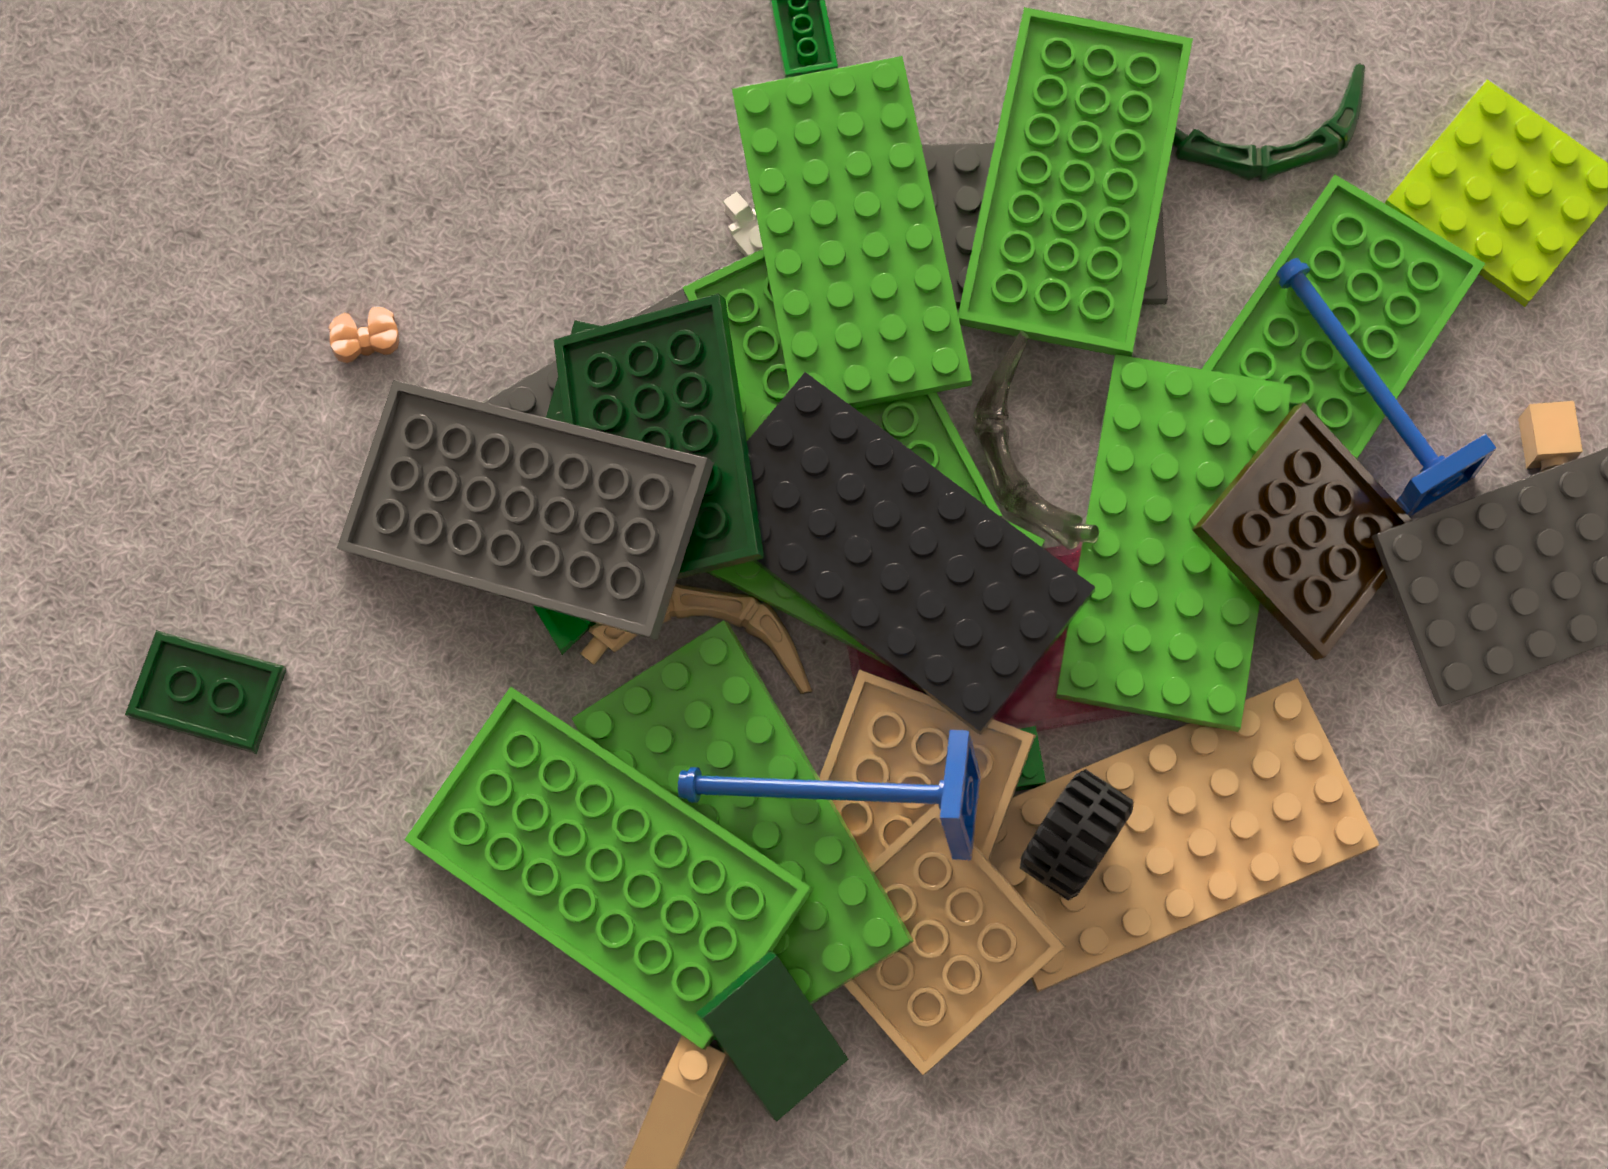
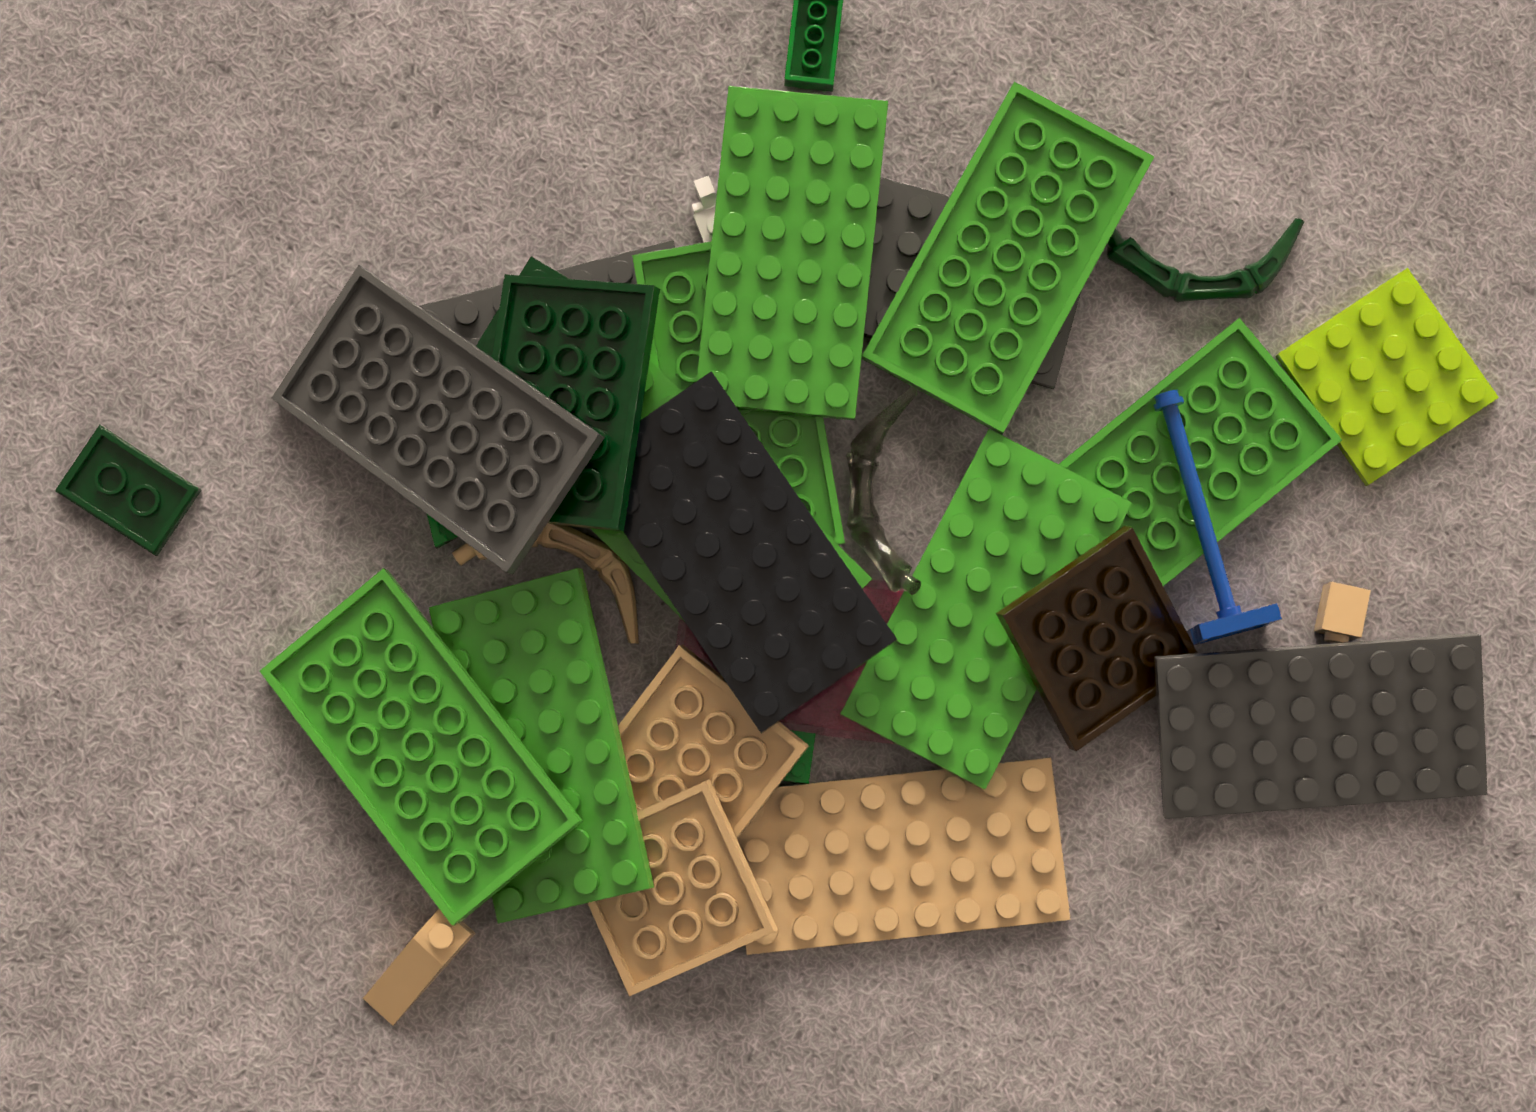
camera: 10 degrees right, 10 degrees up
piece [328,307,400,363] -> none
blue tile [678,730,981,861] -> none
dark green tile [696,951,849,1122] -> none
black tyre [1020,769,1134,901] -> none

